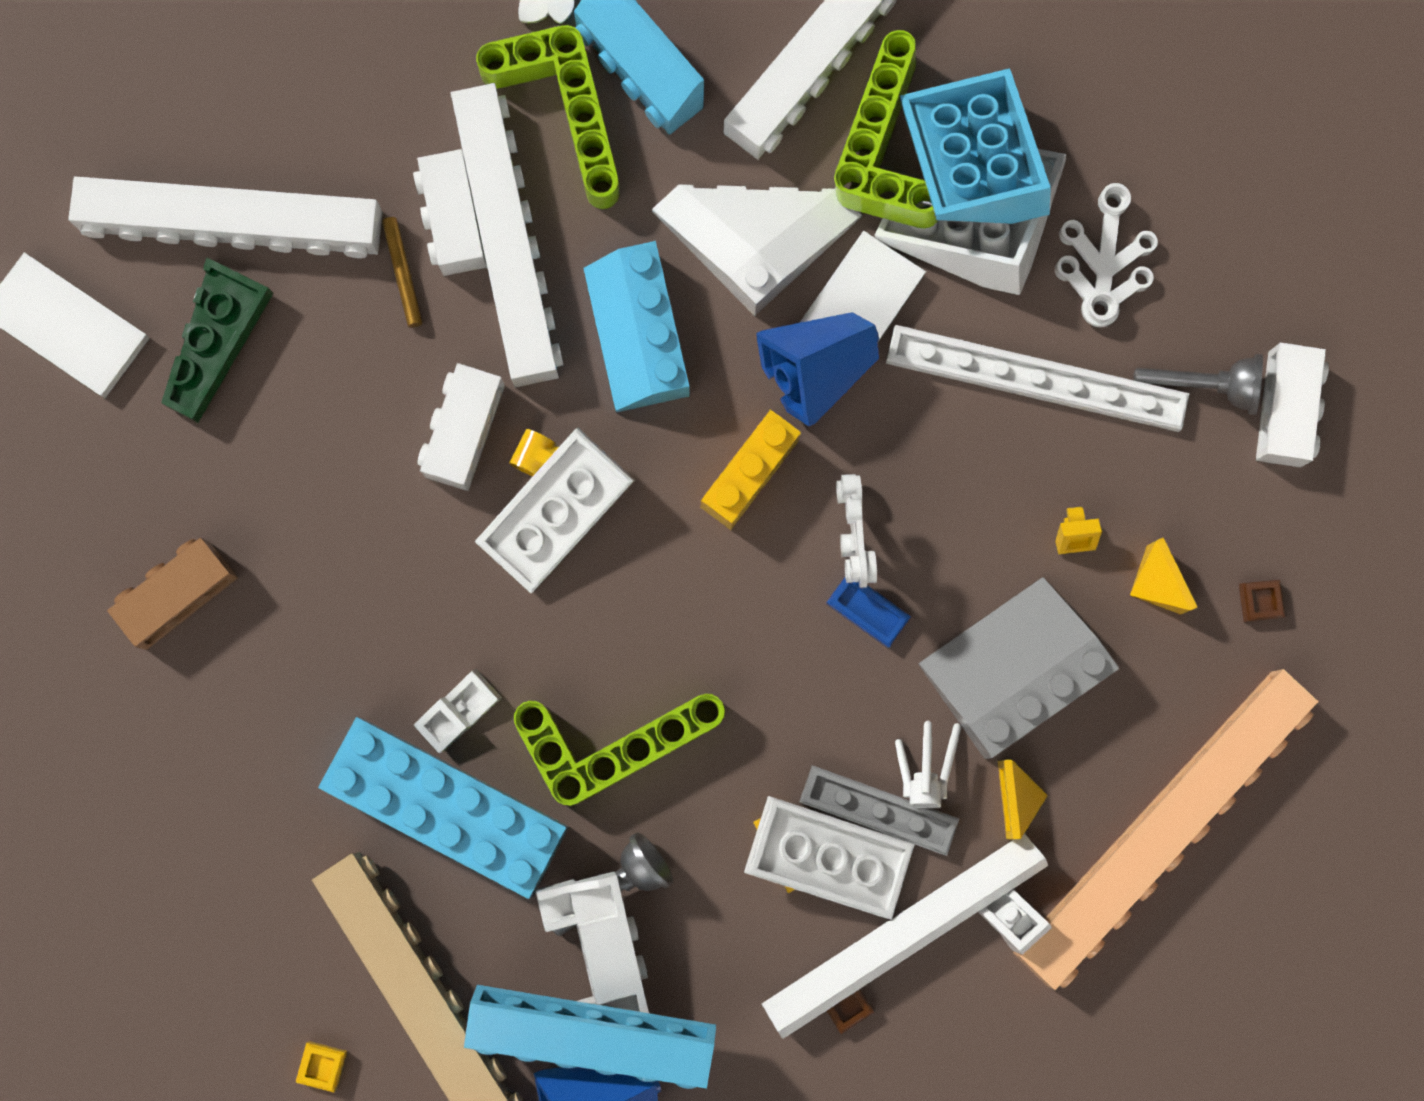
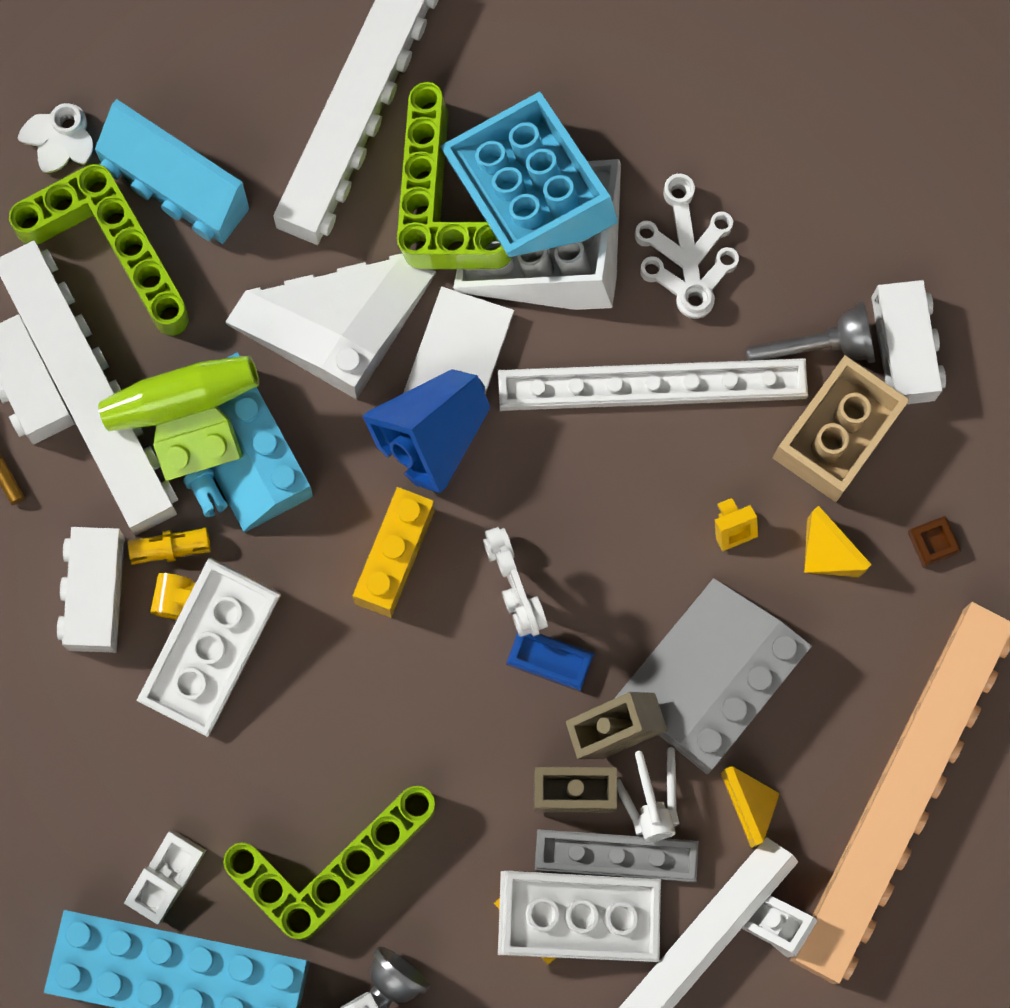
camera: 15 degrees left, 5 degrees down
none -> lime plate [98,355,259,481]
none -> yellow pin [128,527,211,565]
none -> medium azure pin [183,468,228,517]
none -> dark tan brick [534,767,617,813]
none -> dark tan brick [565,692,668,759]
none -> tan brick [772,355,909,502]

